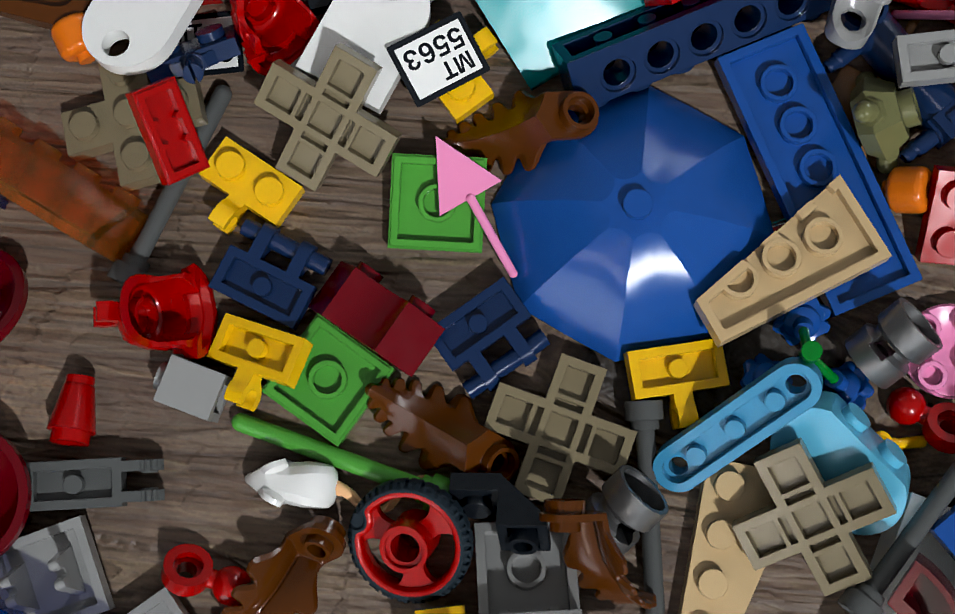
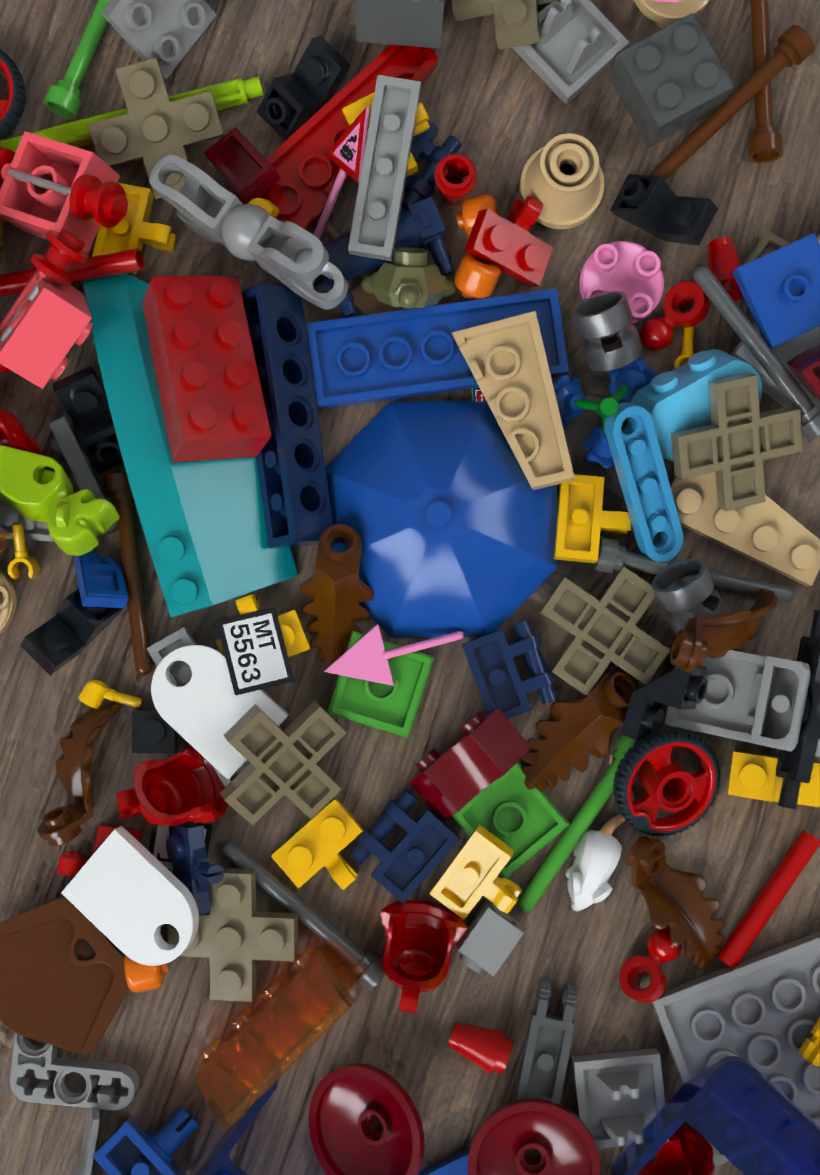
camera: 80 degrees left, 5 degrees up
red plate [125,76,210,186] -> none

